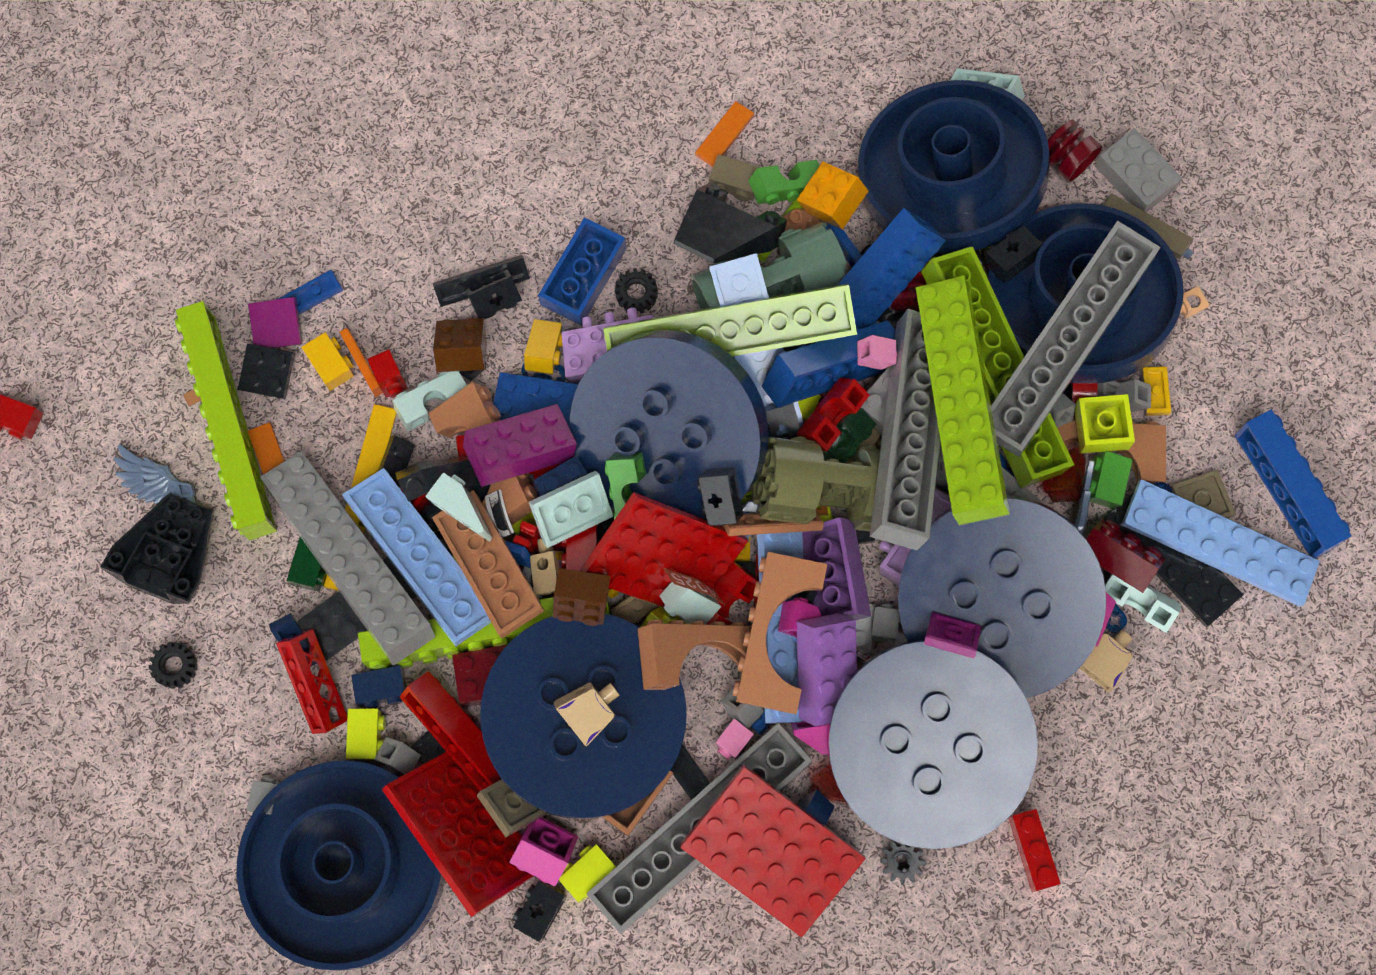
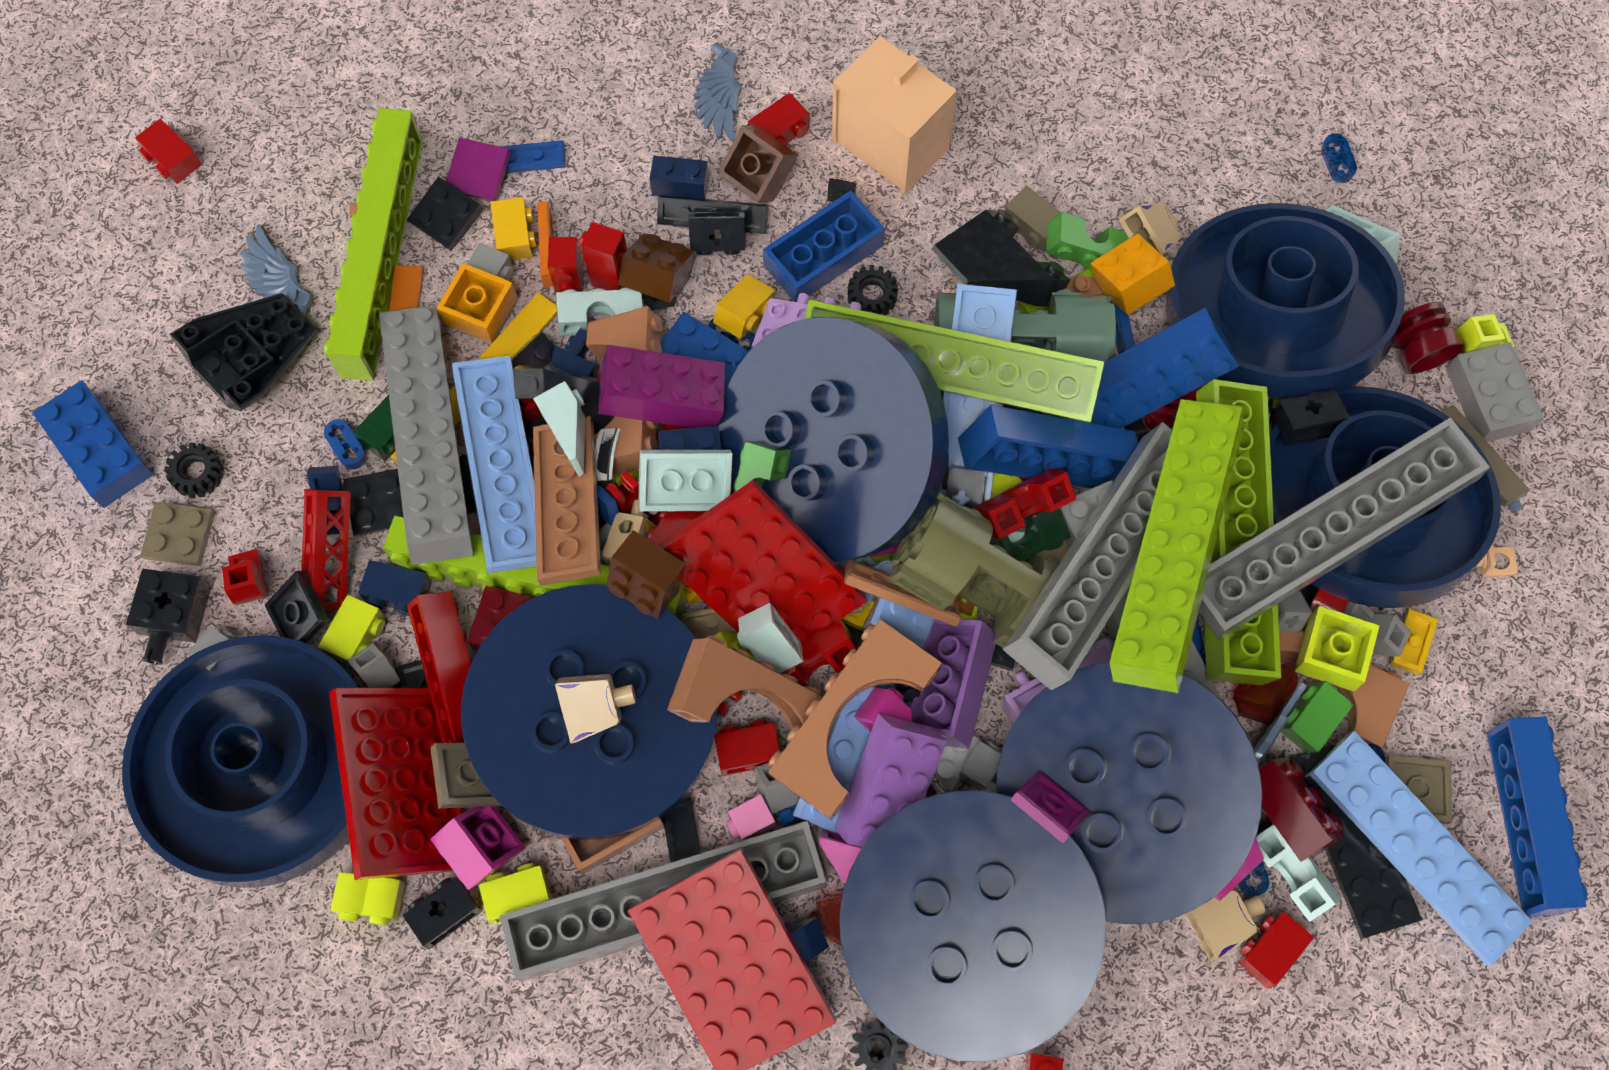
camera: 20 degrees right, 5 degrees down
nougat sticker [663,568,725,605] -> none
orange tile [695,101,754,167] -> none
black brick [697,467,744,525] -> none
bright pink brick [857,335,897,370] -> none
none -> blue brick [32,380,153,508]
none -> black brick [126,568,211,665]
none -> dark tan plate [140,502,215,566]
none -> red brick [222,549,268,606]
none -> black tile [264,570,329,644]
none -> blue beam [324,419,367,470]
none -> neon yellow brick [330,872,406,926]
none -> light orange brick [436,263,518,344]
none -> light grey brick [467,243,514,281]
none -> dark blue brick [552,328,598,379]
none -> red brick [579,222,627,291]
none -> dark blue brick [649,155,709,199]
none -> sand blue animal [694,42,742,142]
none -> red brick [714,720,780,776]
none -> reddish brown brick [717,125,798,203]
none -> red brick [747,92,810,146]
none -> black plate [827,178,857,202]
none -> light nougat piece [832,36,957,195]
none -> tan torso [1119,203,1182,254]
none -> red brick [1238,911,1314,989]
none -> clear blue beam [1321,133,1357,183]
none -> neon yellow brick [1457,314,1515,353]

